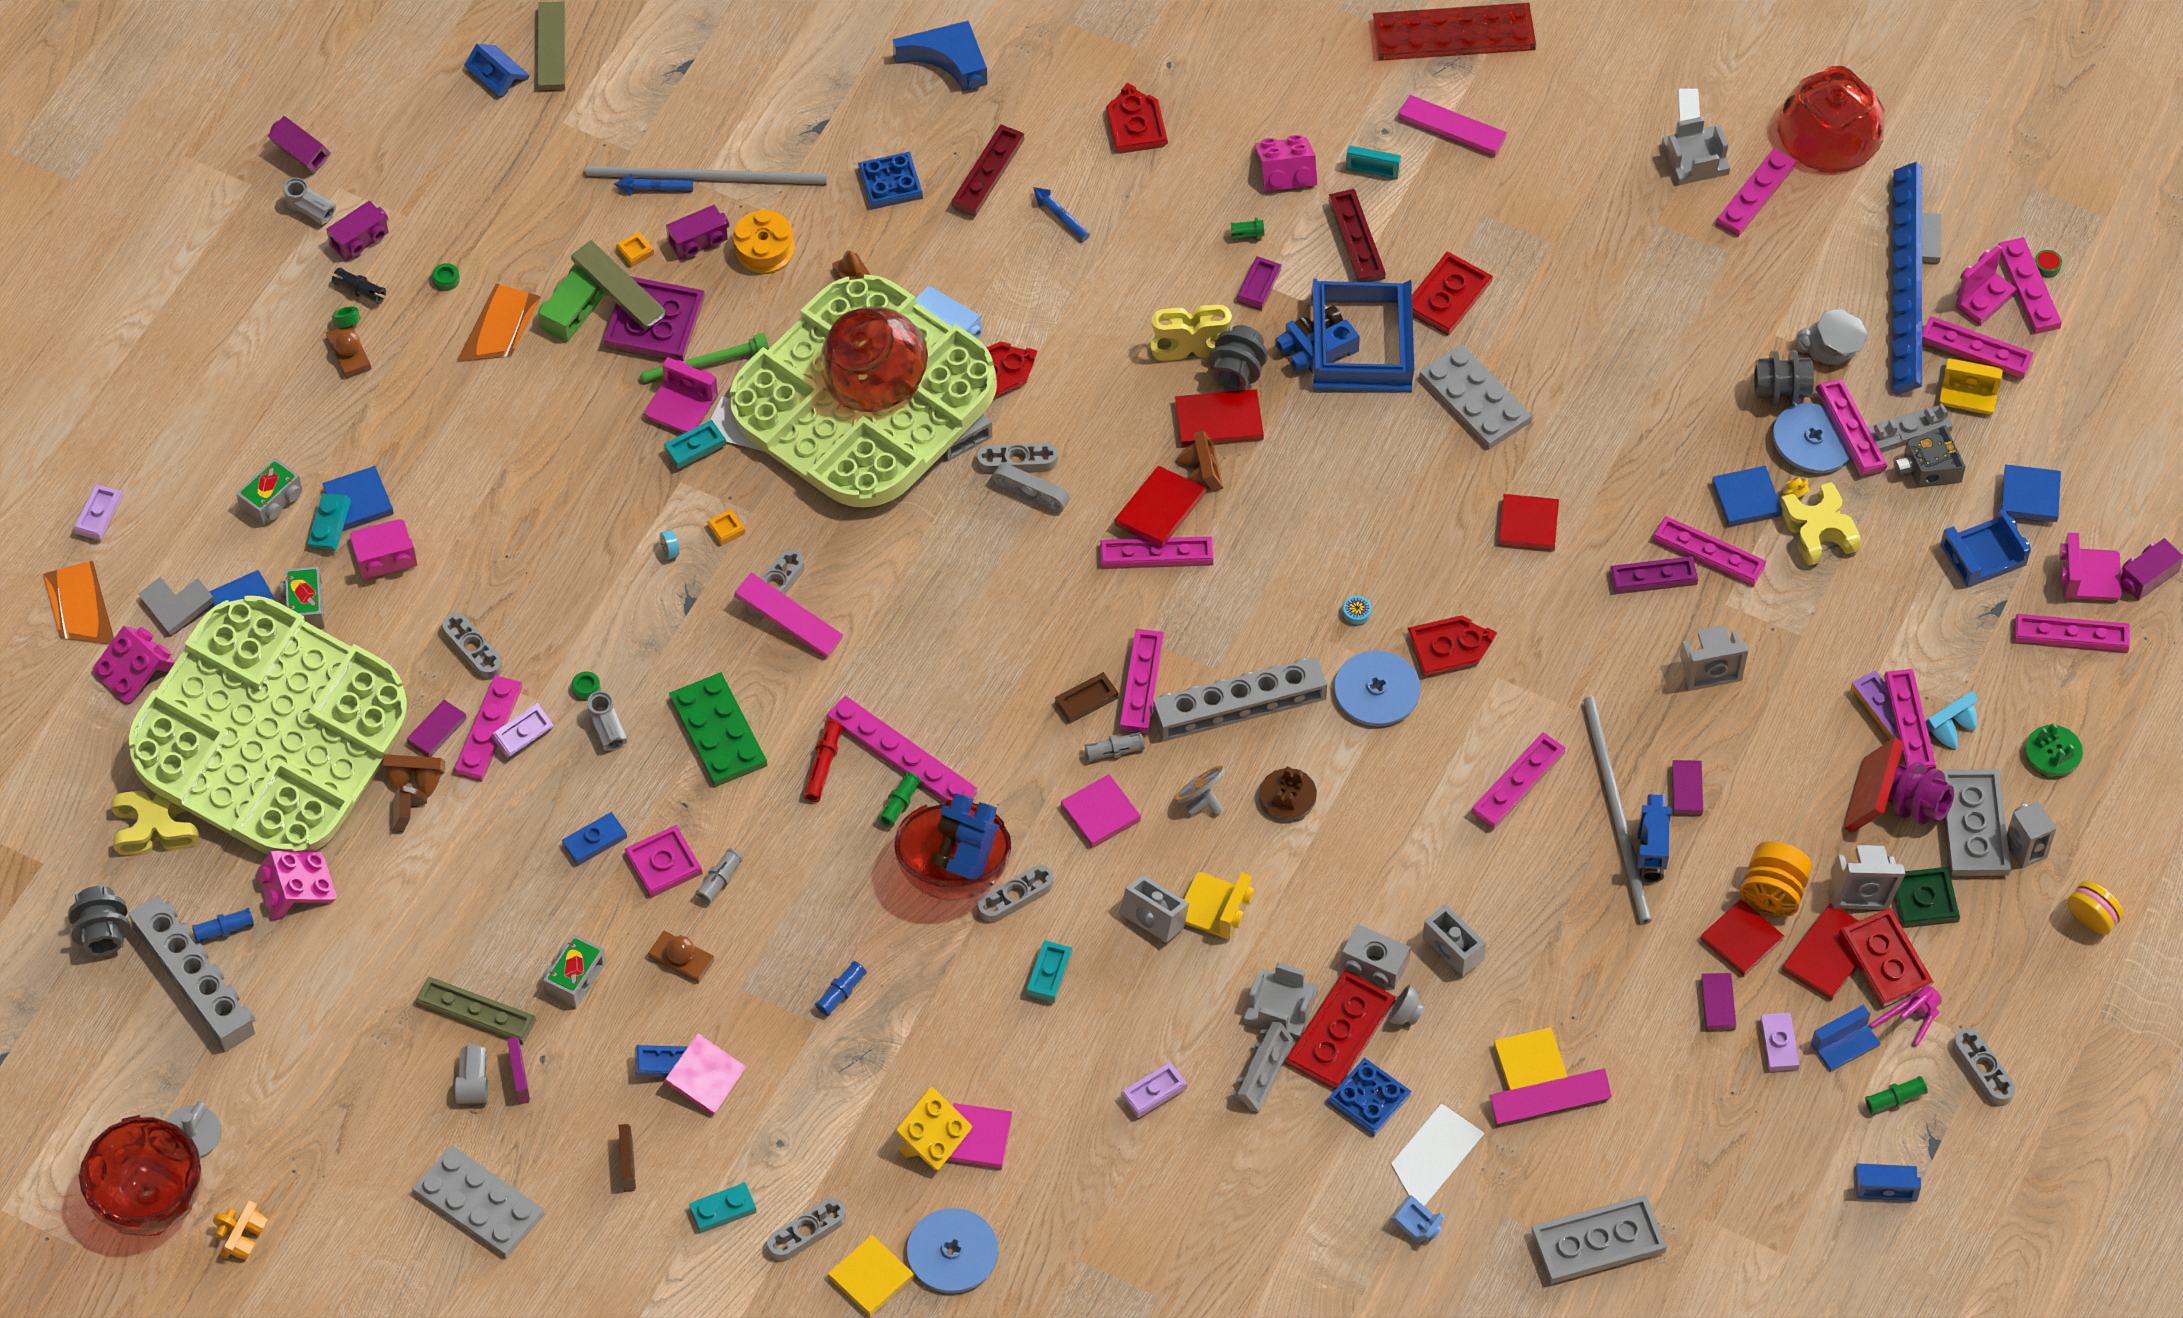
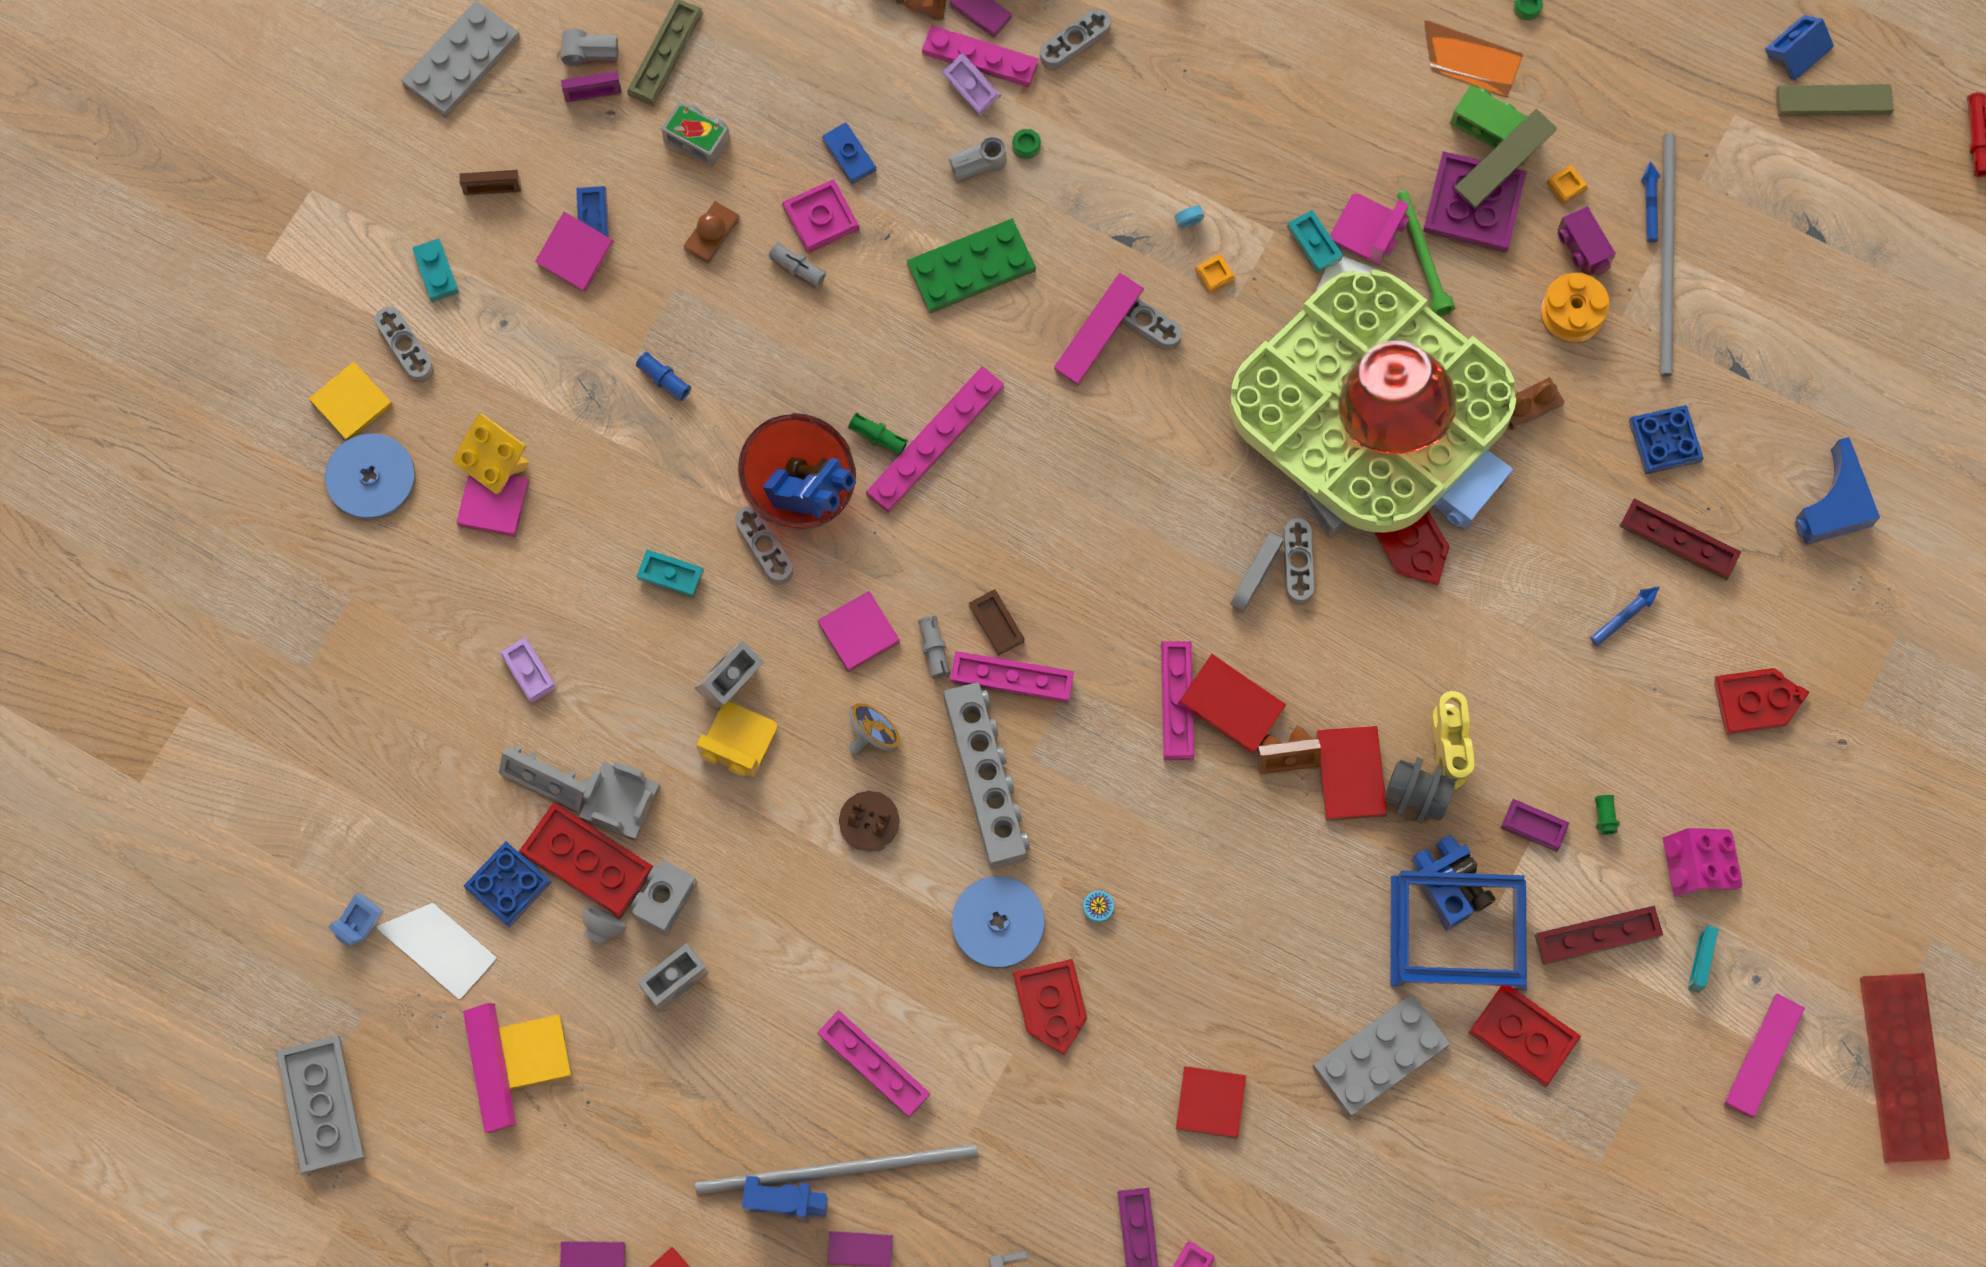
camera: 90 degrees right, 15 degrees up
red pin [803,719,843,802] -> none

